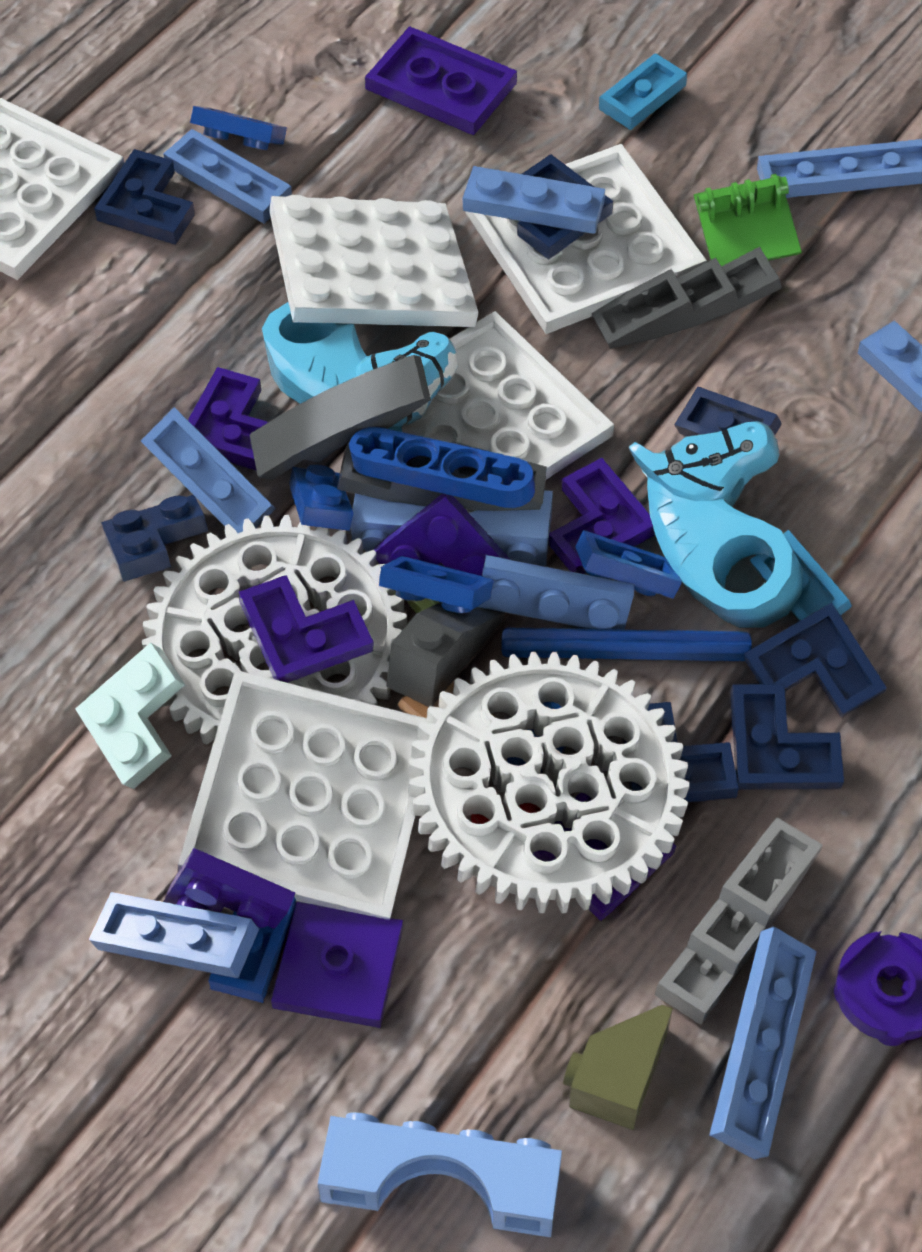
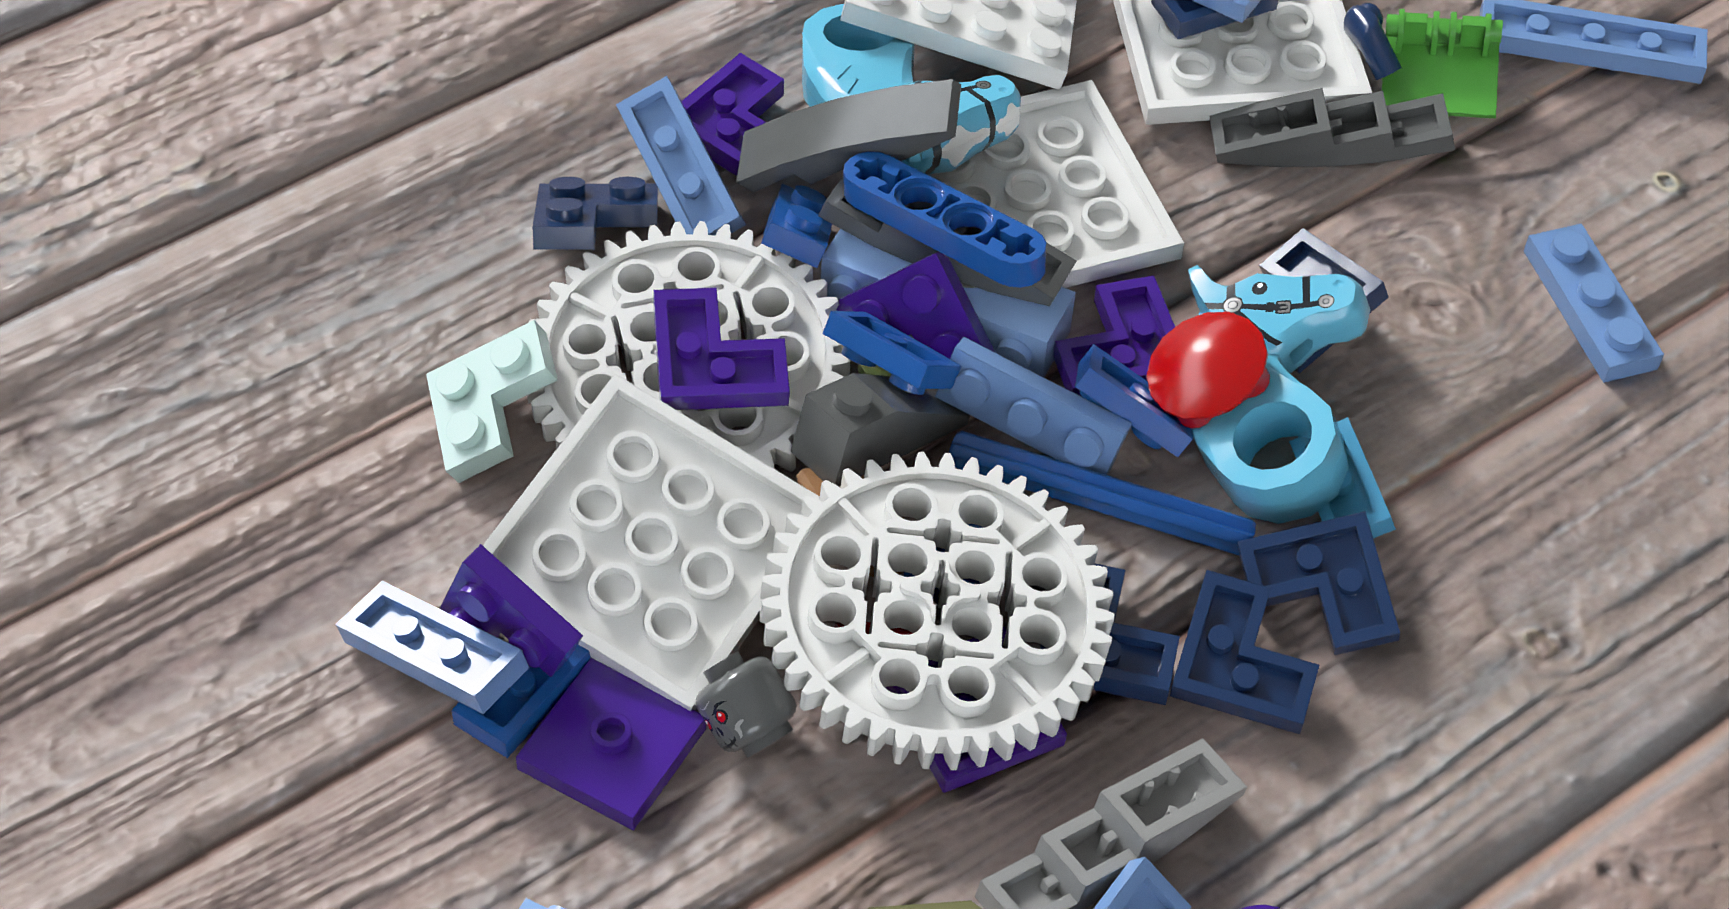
camera: 15 degrees right, 5 degrees down
none -> dark grey head [695,651,797,758]
none -> red dish [1146,312,1270,428]
none -> dark blue arm [1343,3,1402,80]

